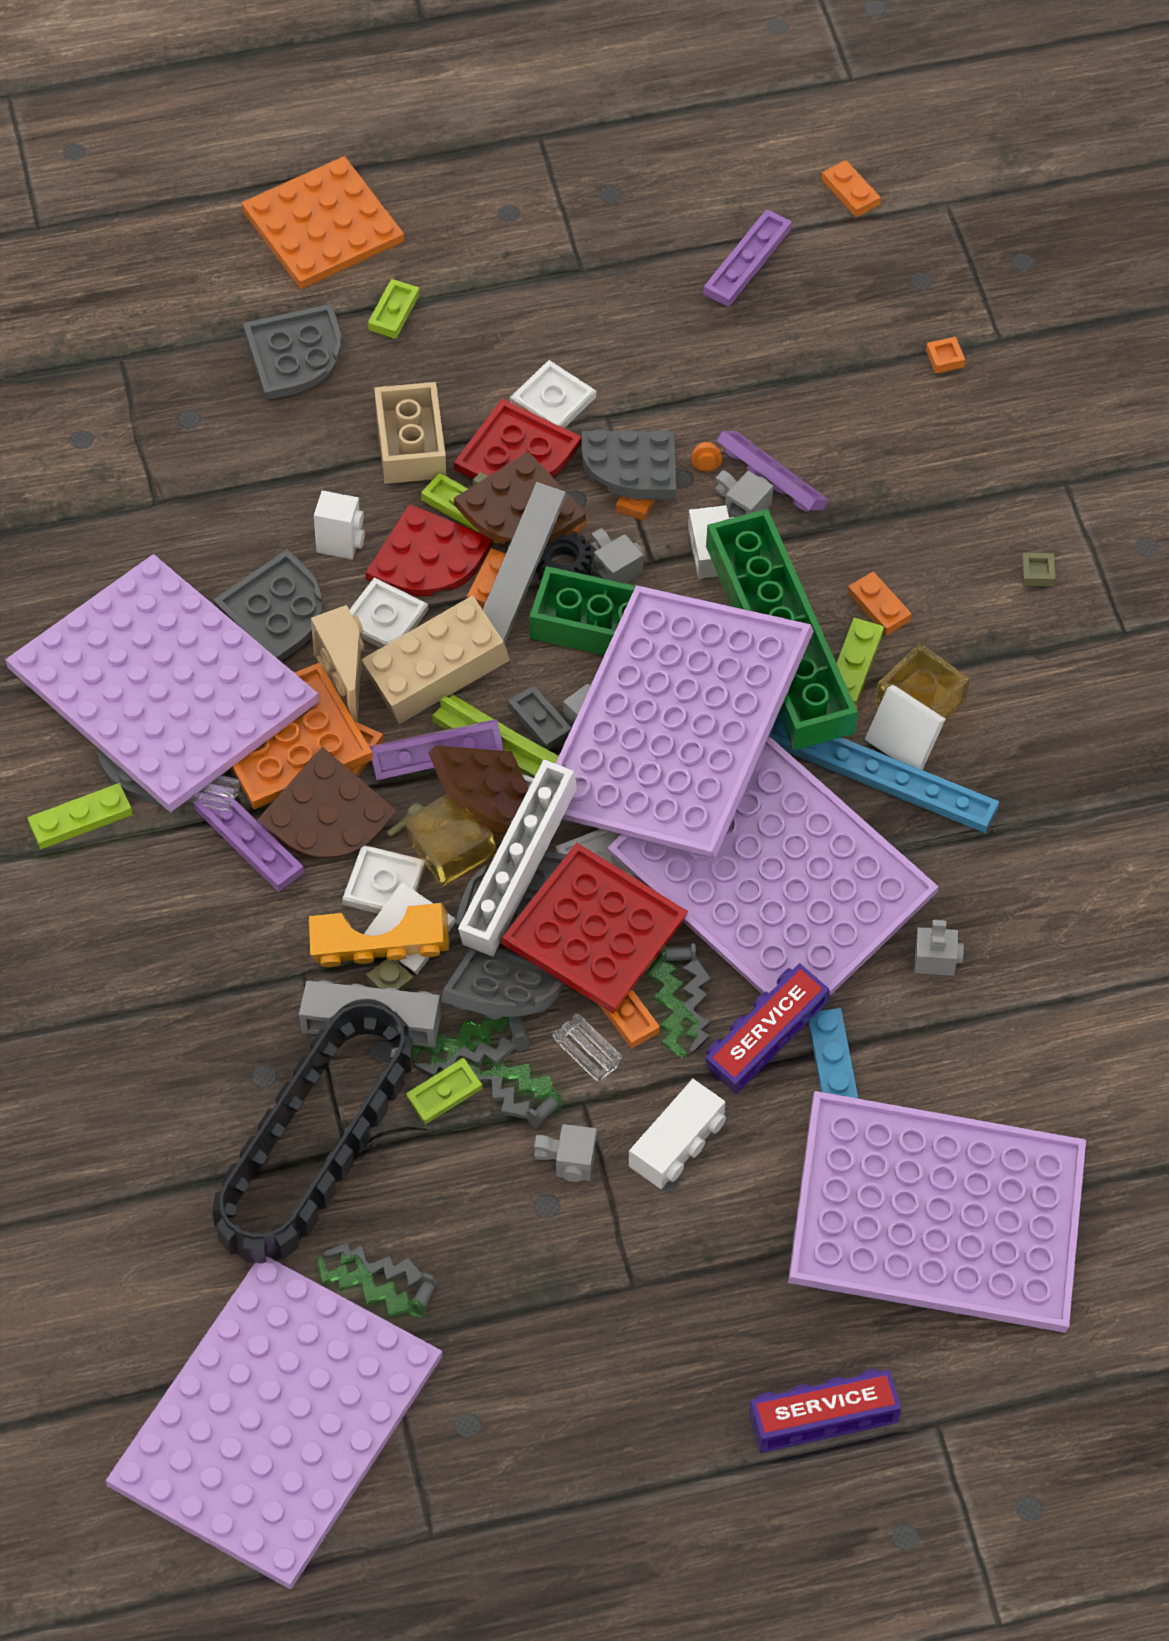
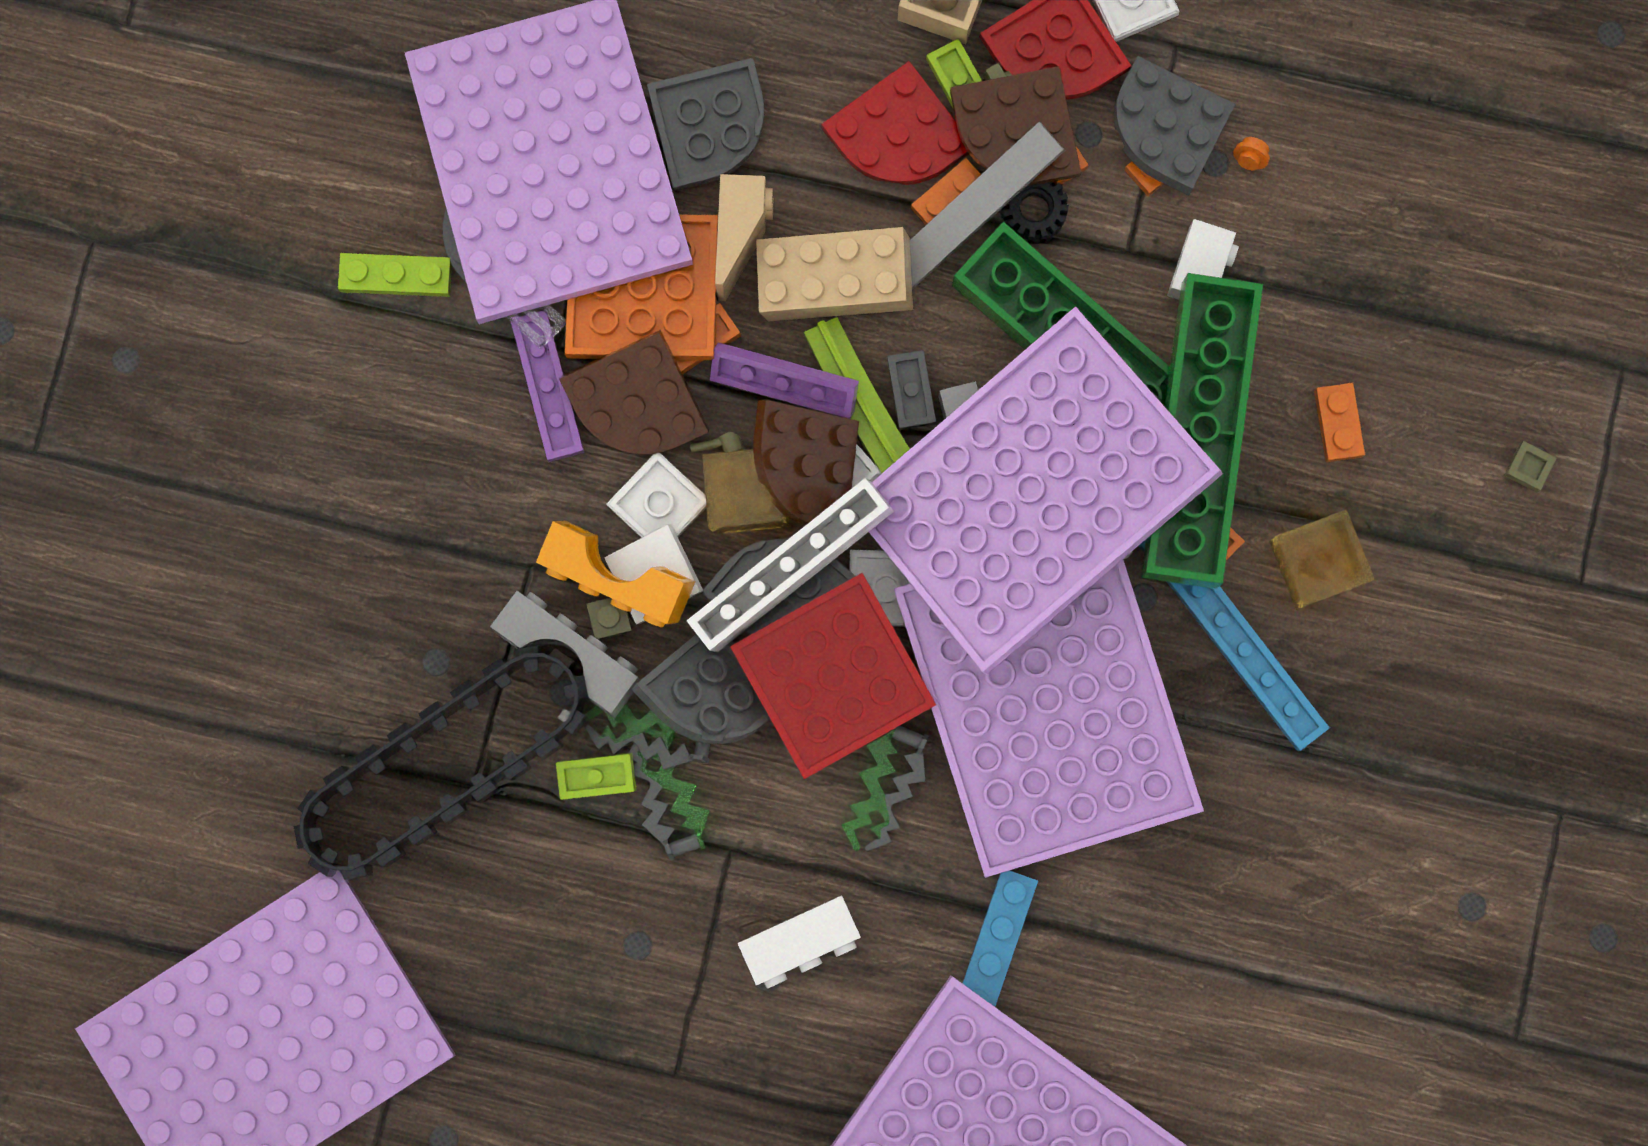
camera: 30 degrees right, 25 degrees up
white brick [314,491,365,560] -> none
piece [317,1242,439,1318] -> none
white tile [350,577,428,648] -> none
light grey brick [534,1124,597,1182] -> none
clear tile [552,1013,623,1082] -> none
light grey brick [591,528,644,584] -> none
orange plate [599,990,660,1049] -> none
brick [706,963,830,1095] -> none
light grey brick [715,470,773,517] -> none
medium lavender plate [717,431,829,512] -> none
lime plate [836,618,884,705] -> none
white tile [865,685,946,770] -> none
light grey brick [914,920,964,976] -> none
orange plate [926,337,965,374] -> none

